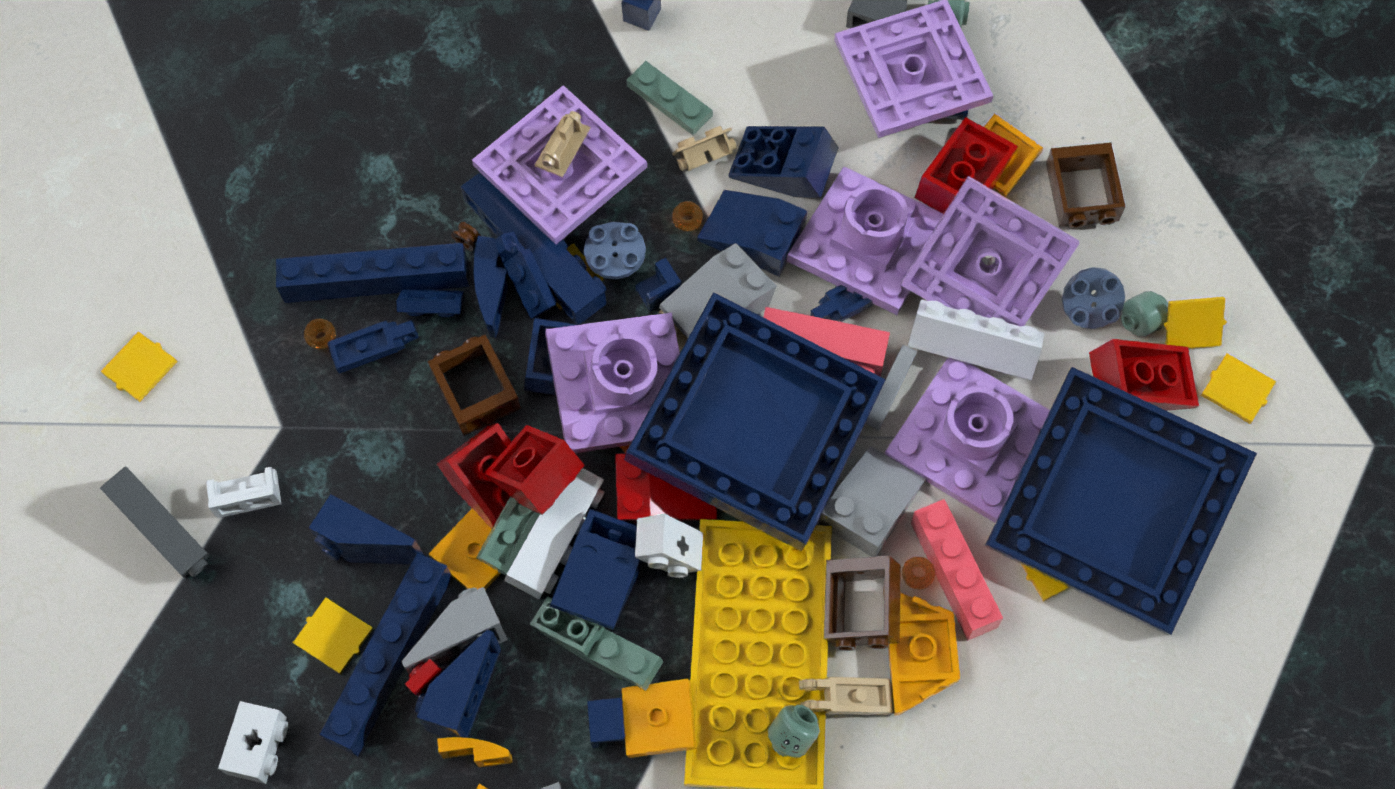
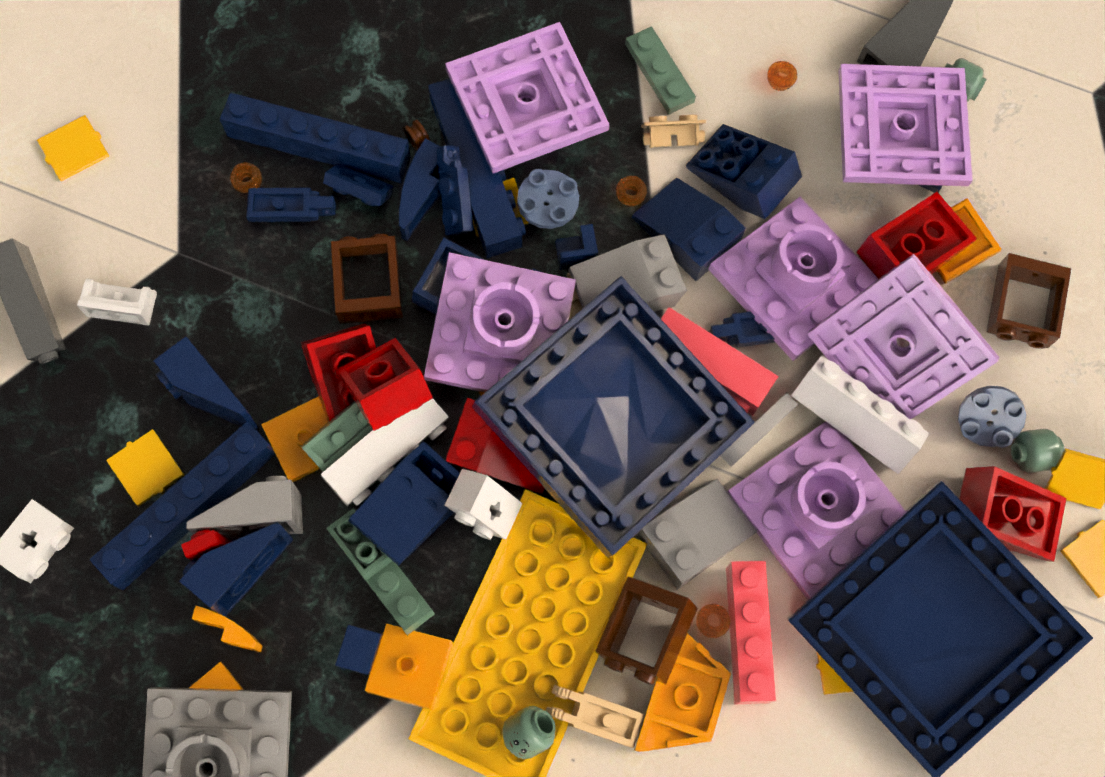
camera: 15 degrees right, 5 degrees up
tan hinge [535,111,591,178] -> none
none -> clear orange plate [767,61,797,91]

